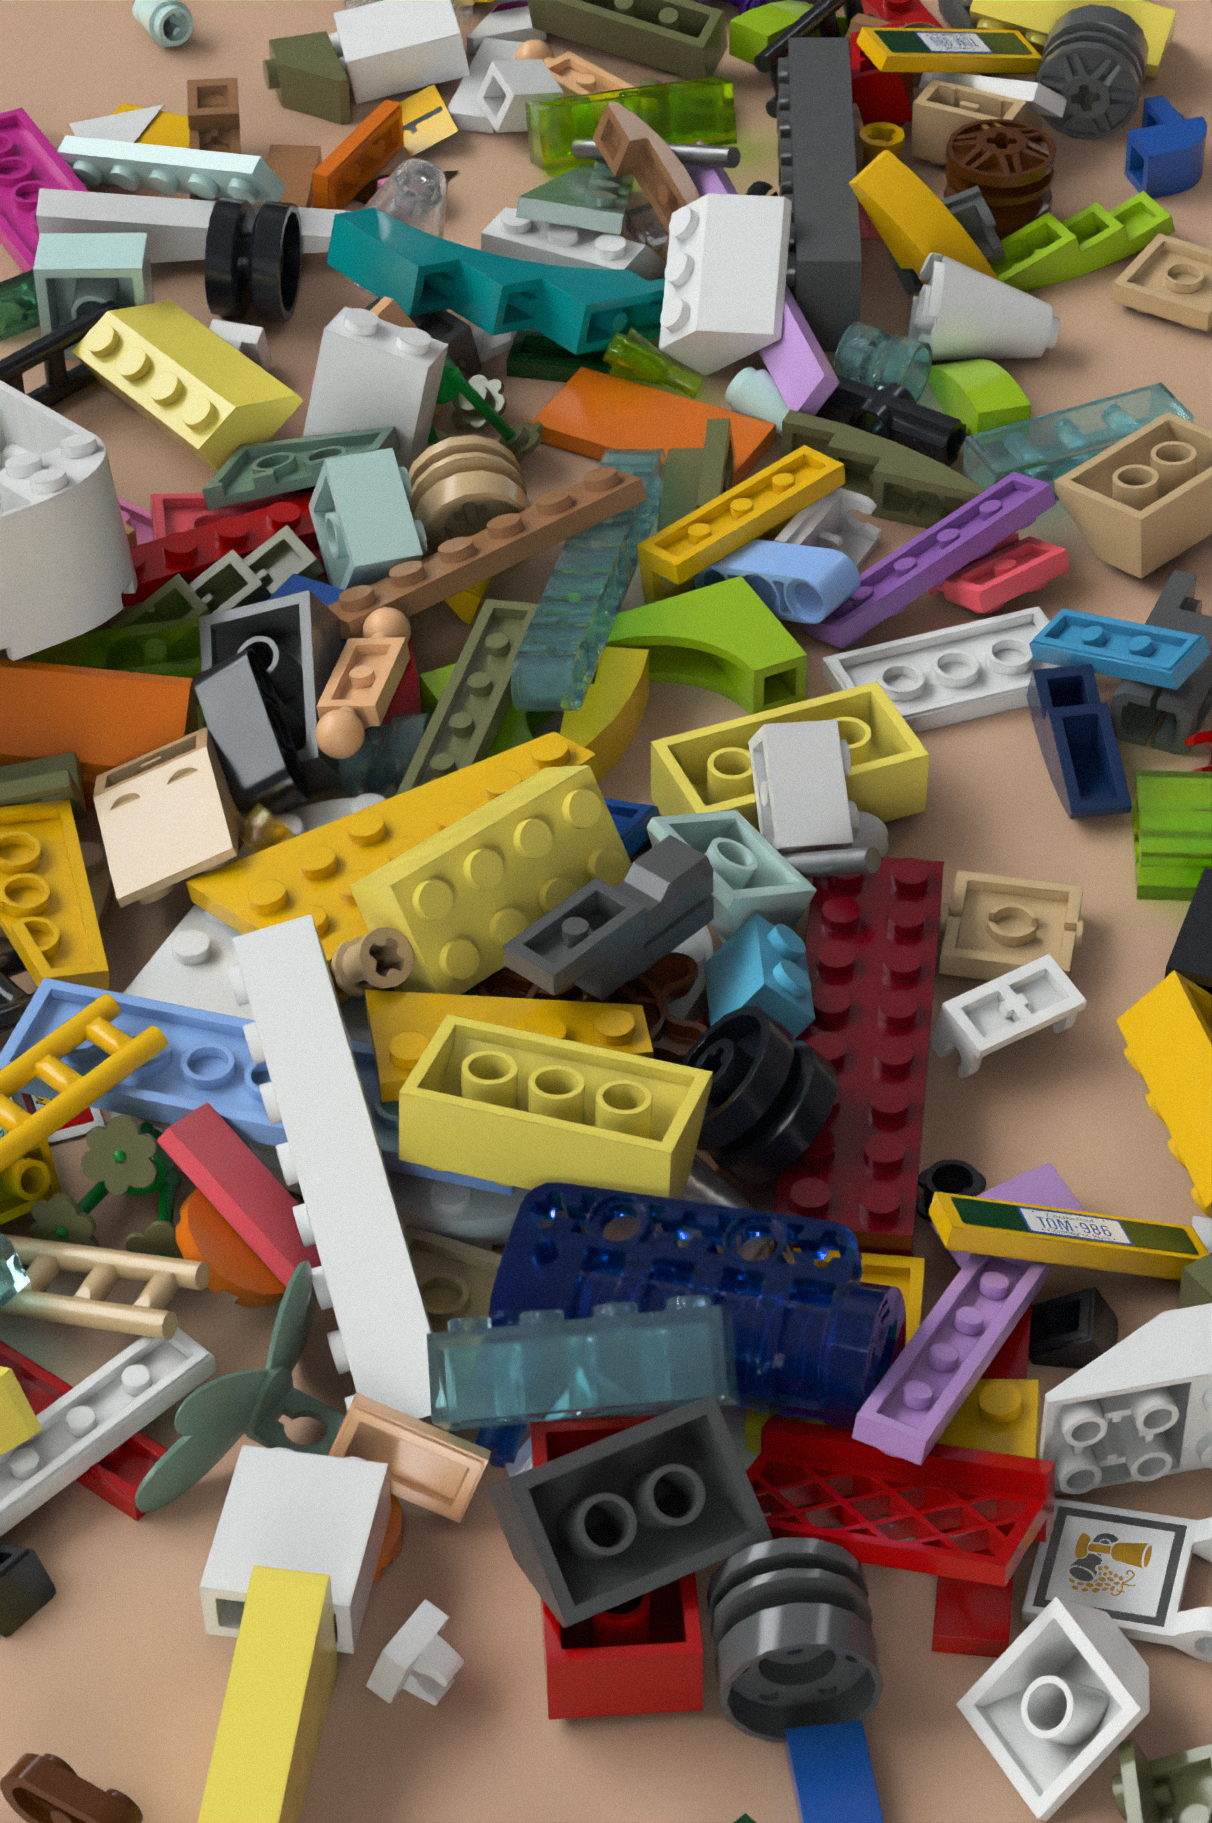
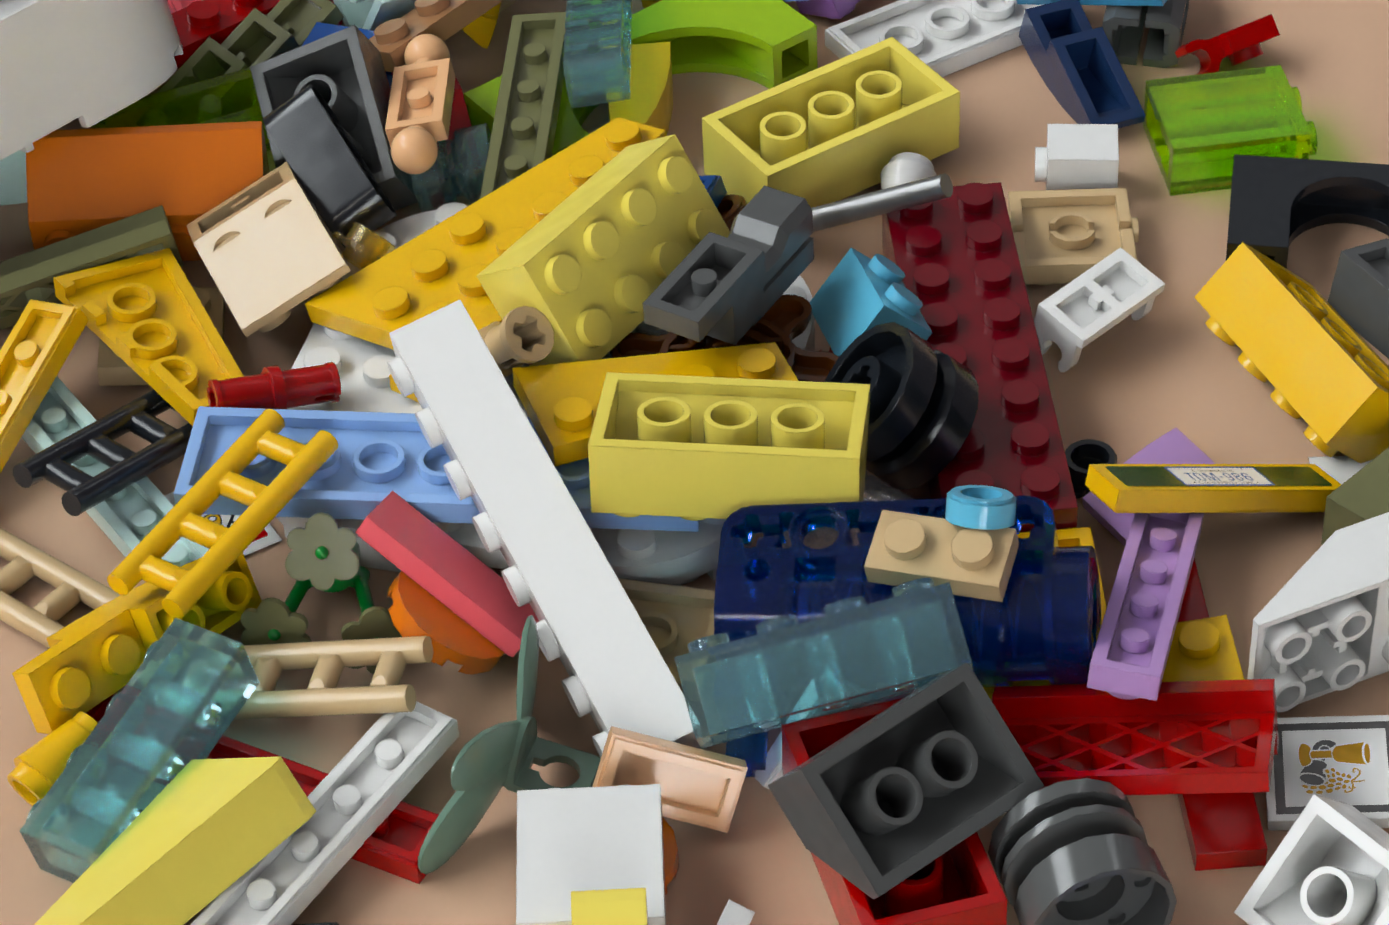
camera: 10 degrees left, 0 degrees up
light aqua slope [646,810,817,944] -> none
white brick [748,720,859,854] -> none
black slope [1028,1287,1118,1369] -> none
none -> red pin [207,362,341,409]
none -> tan plate [864,510,1019,602]
none -> medium azure tile [945,485,1017,530]
none -> white brick [1035,124,1119,190]

